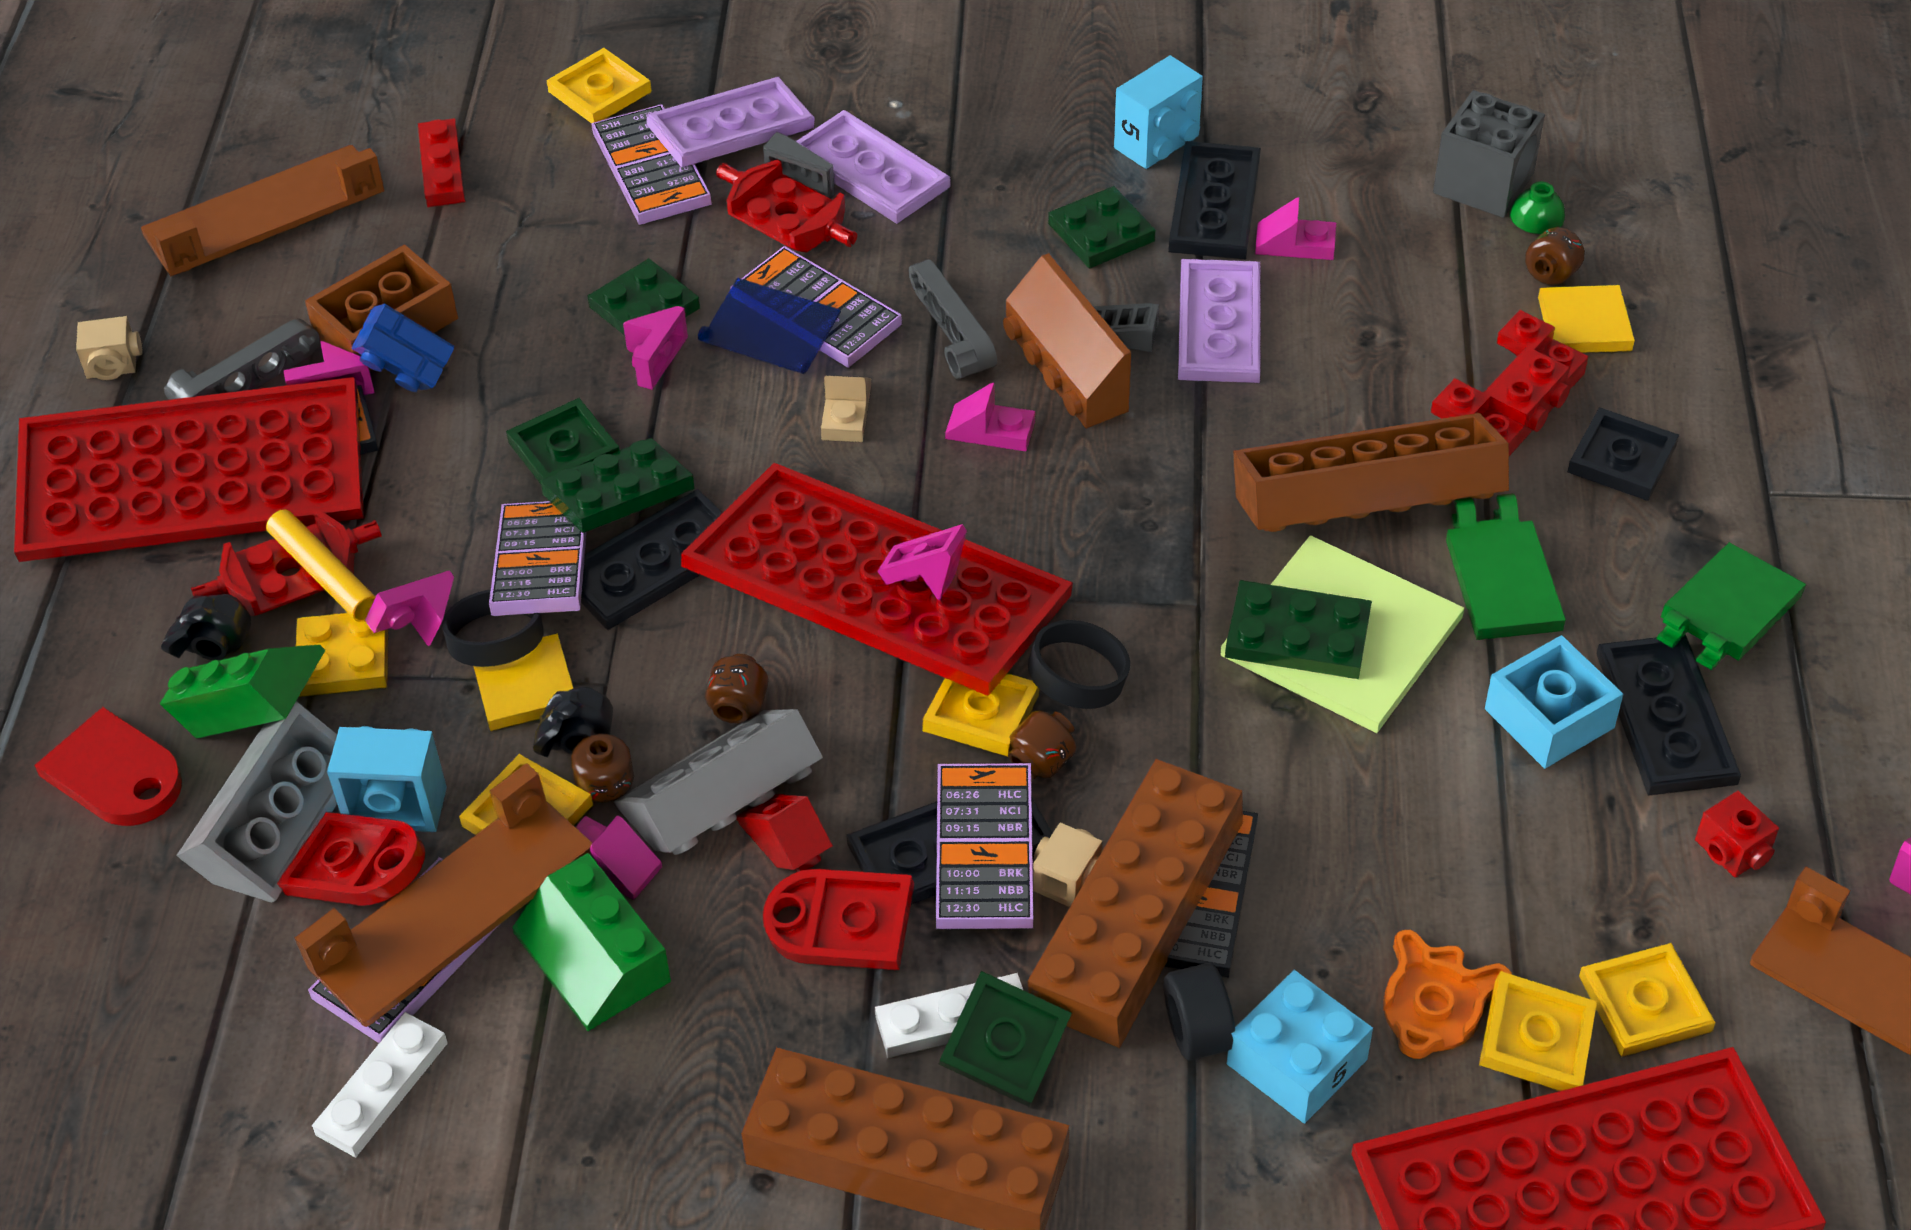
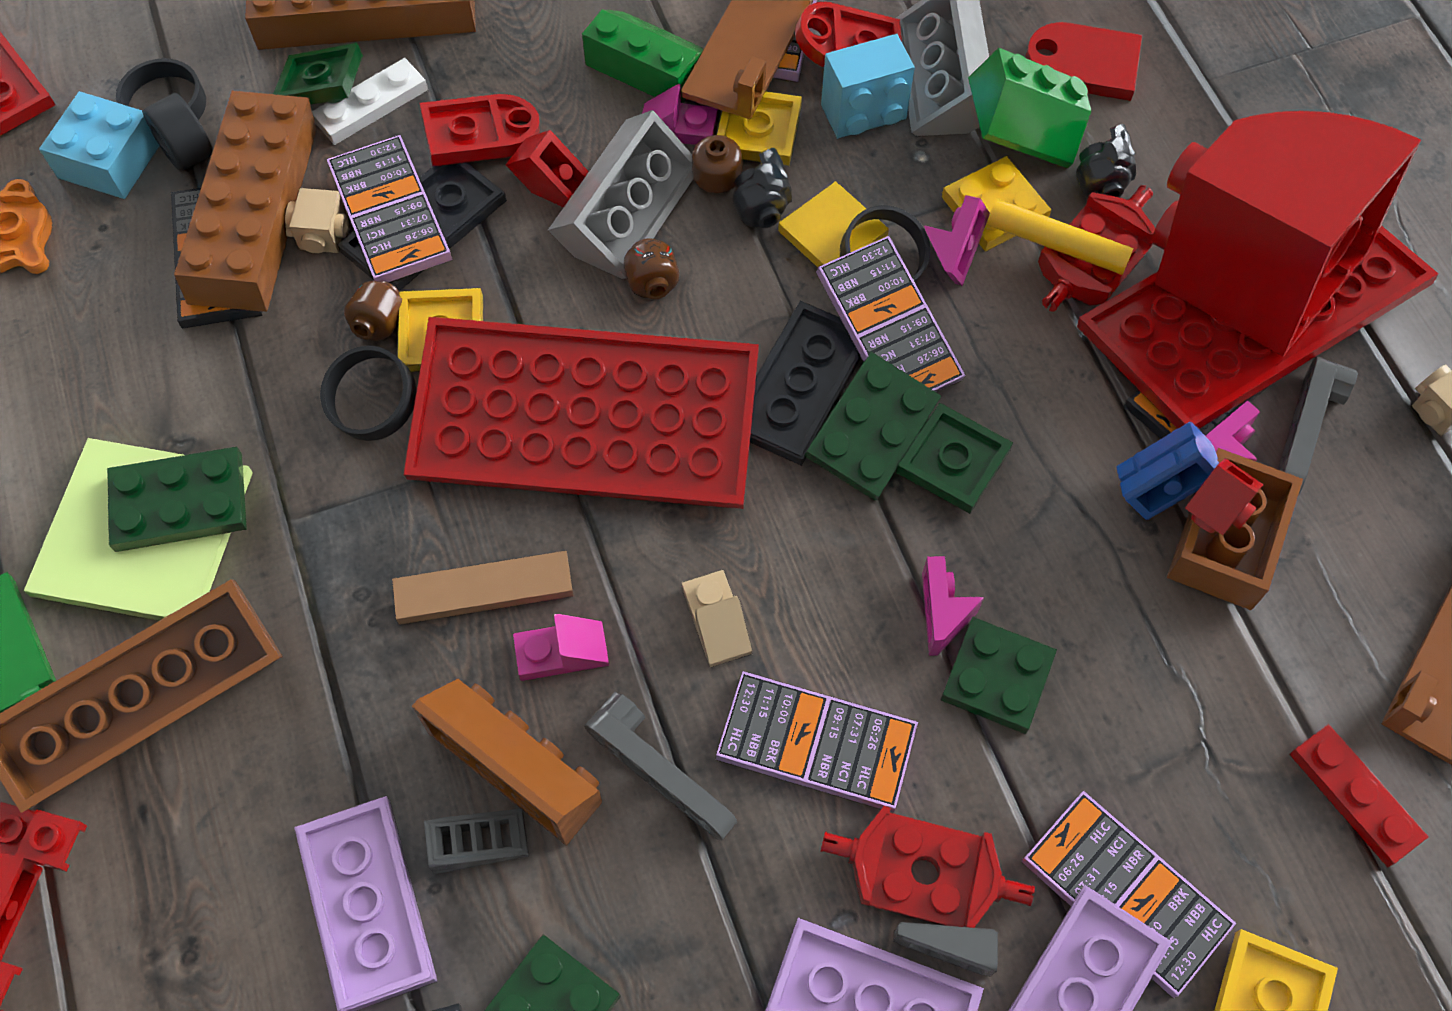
camera: 155 degrees right, 15 degrees up
clear blue piece [698,278,841,374] -> none
dark pink slope [878,524,967,600] -> none
none -> black tyre [116,58,206,120]
none -> medium nougat tile [392,551,574,625]
none -> red brick [1151,111,1421,356]
none -> red brick [1185,458,1263,535]

